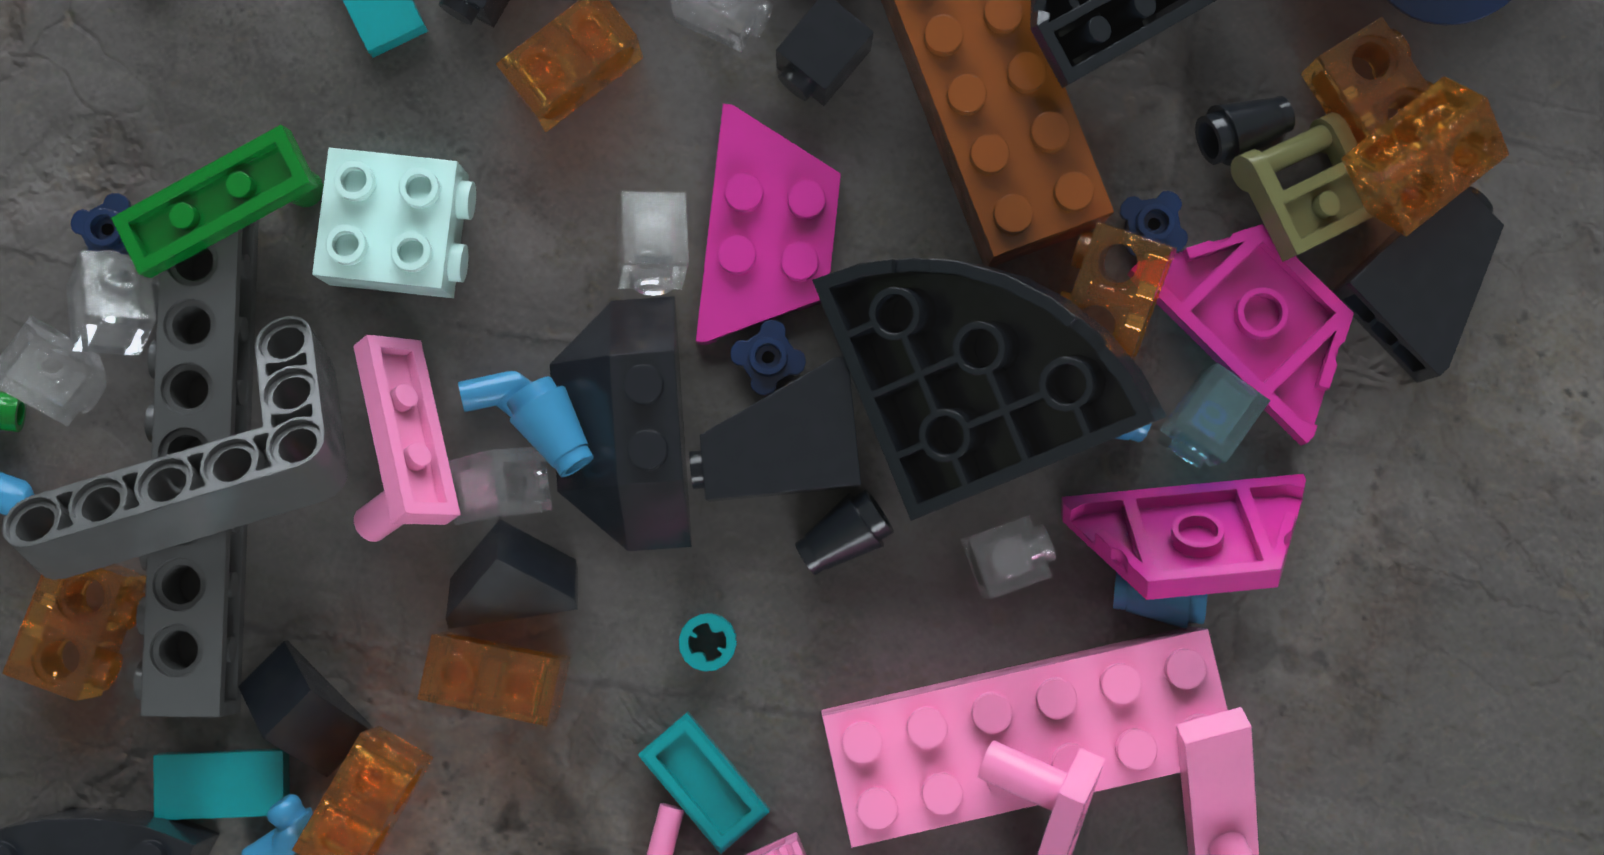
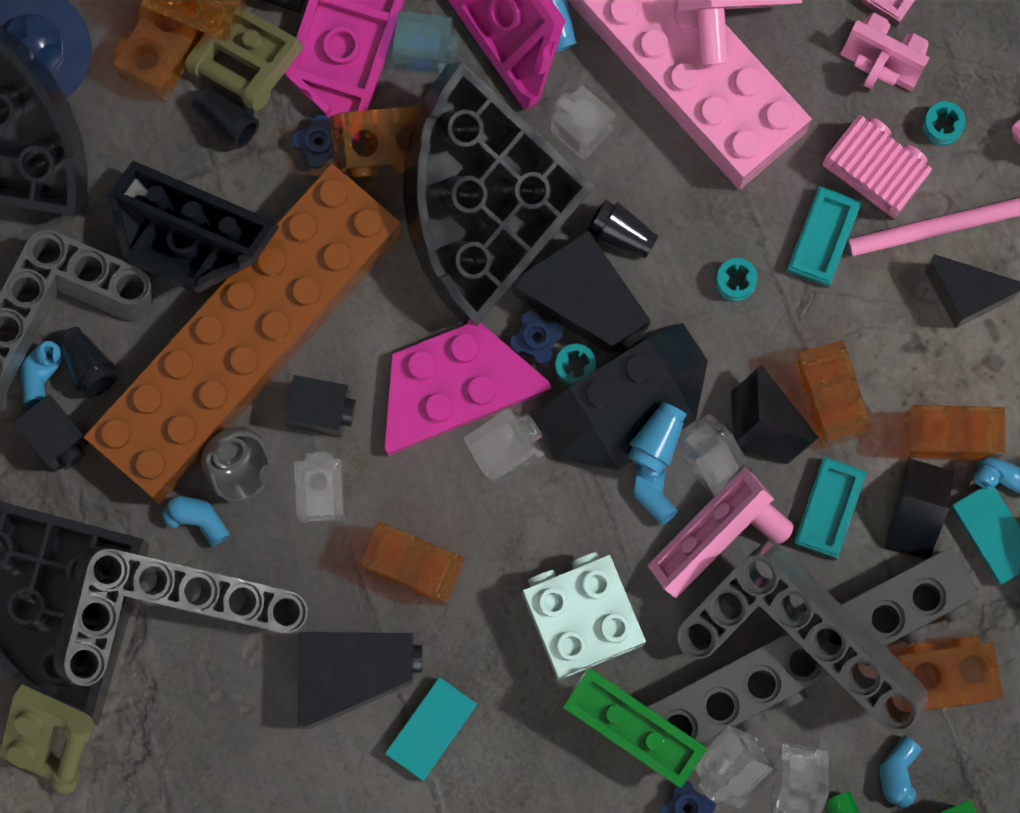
camera: 115 degrees left, 5 degrees down
none -> teal bush [555,344,597,387]
none -> teal tile [793,457,867,560]

